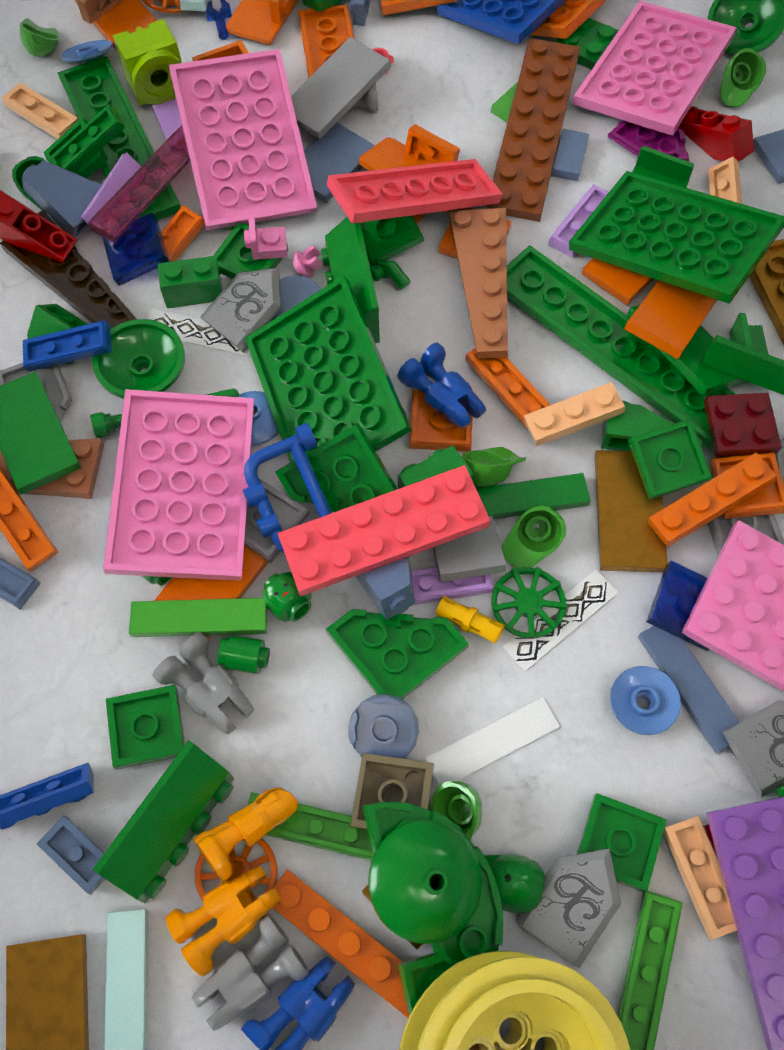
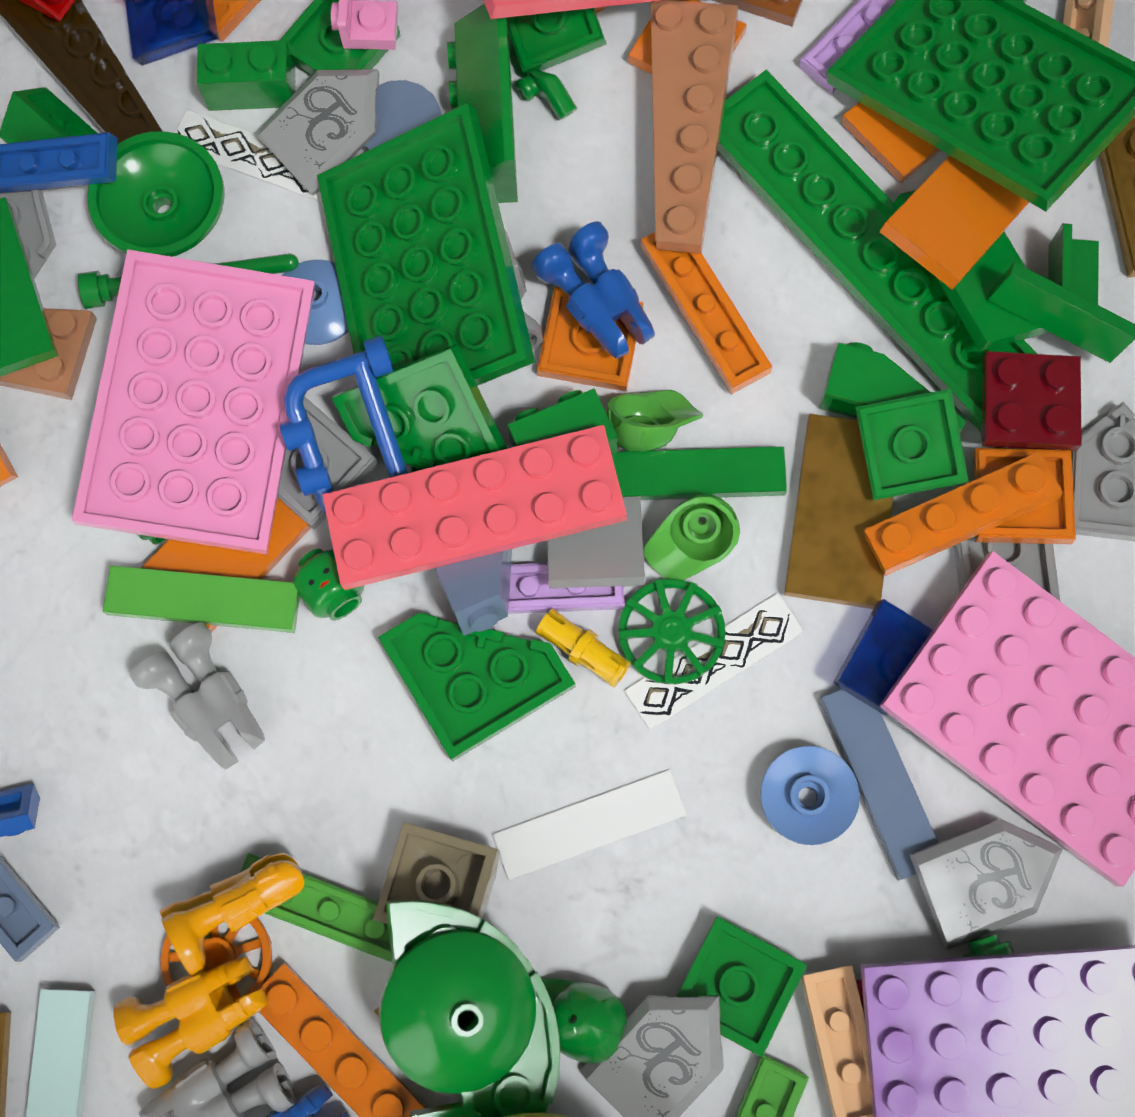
camera: 10 degrees right, 10 degrees up
green slope [92,740,234,903] -> none
green plate [106,685,185,770] -> none
green brick [217,636,270,674] -> none
bright pink plate [292,246,323,278] -> none
sand blue tile [348,694,419,759] -> none
bright green cap [430,781,482,841] -> none
light nougat plate [524,382,625,447] -> none

